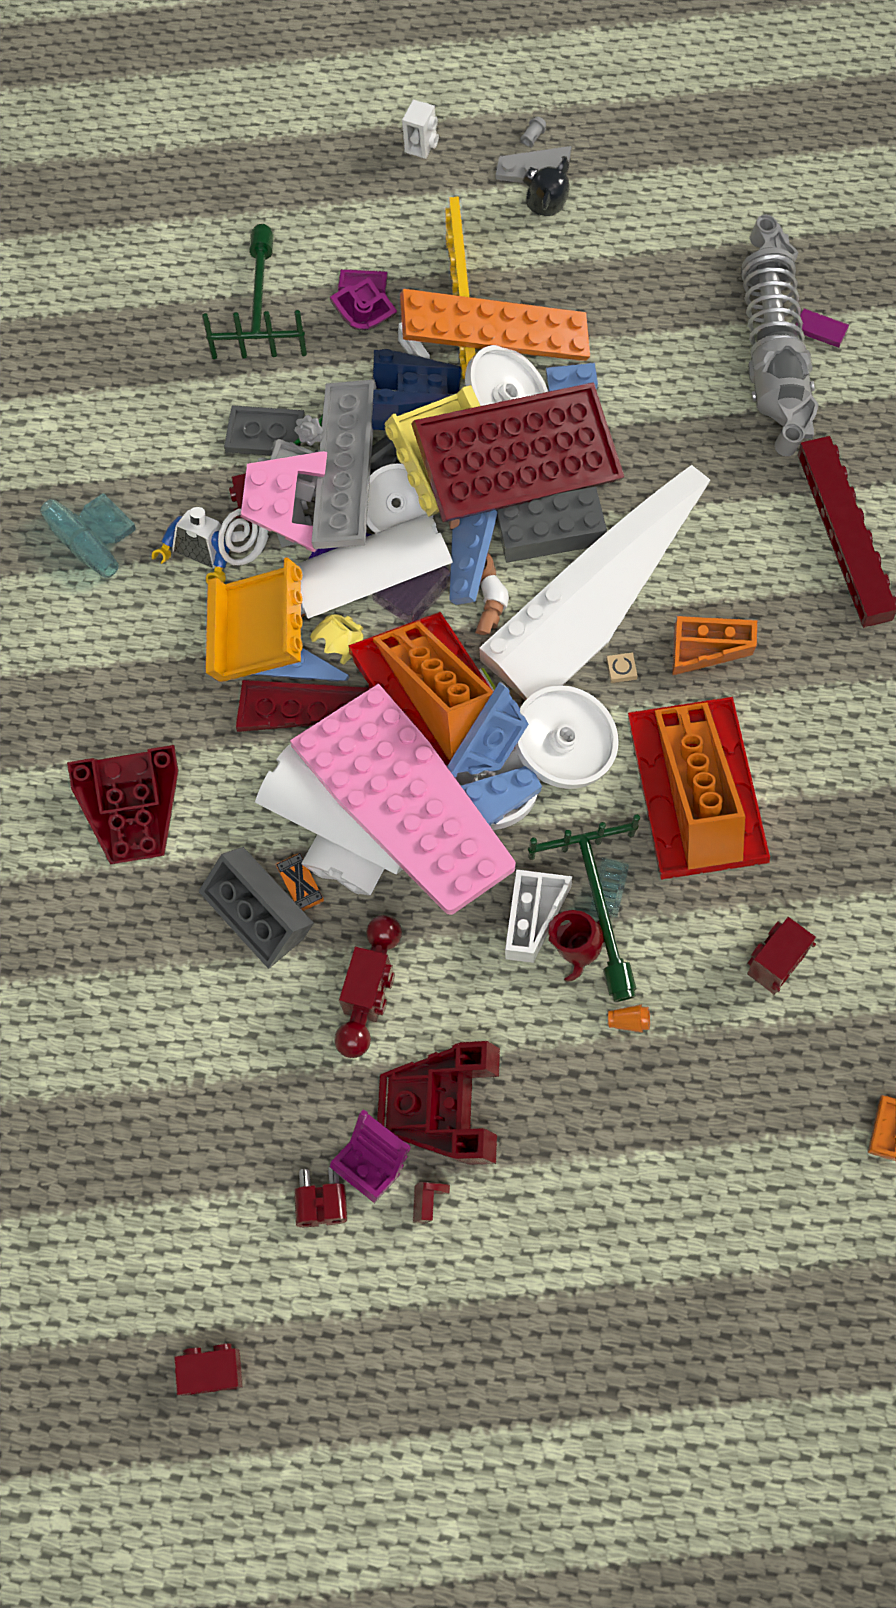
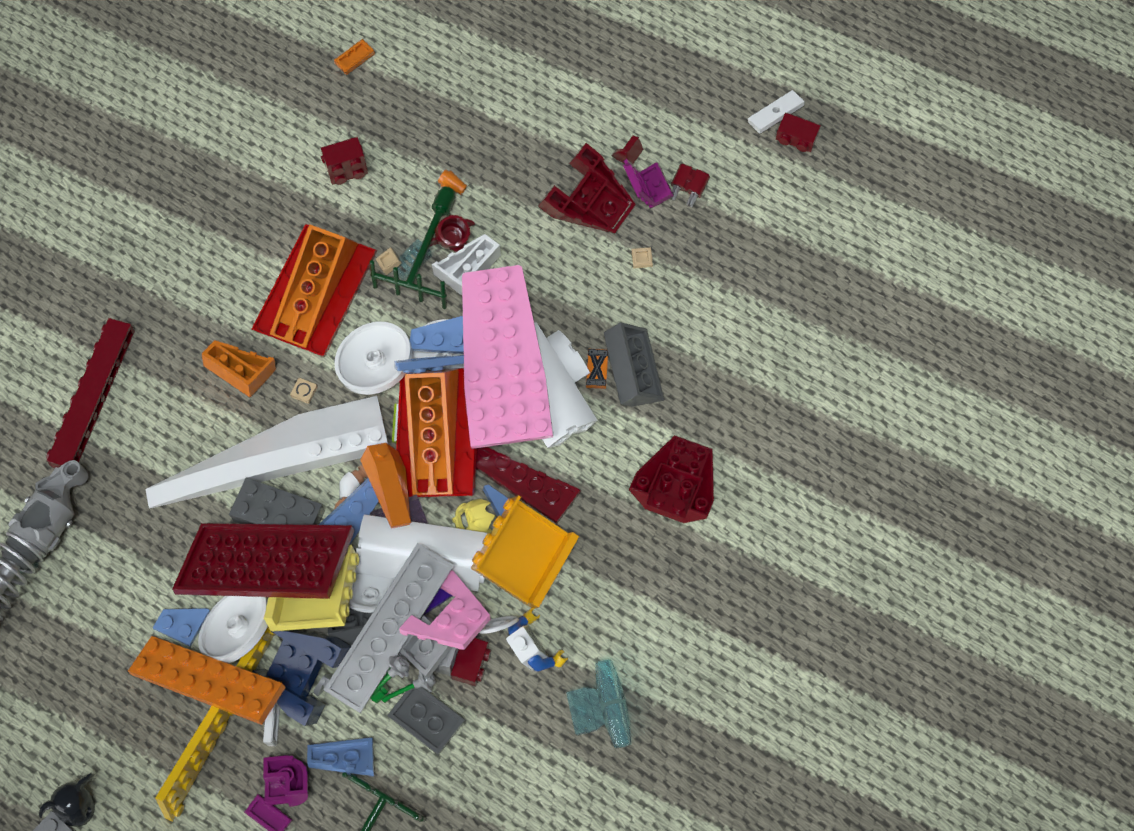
camera: 155 degrees left, 0 degrees up
dark red brick [334,915,402,1058] -> none
none -> medium blue wing [307,737,374,776]
none -> orange wedge [360,443,411,529]
none -> tan tile [376,247,402,275]
none -> tan tile [631,247,653,269]
none -> white tile [748,90,804,134]

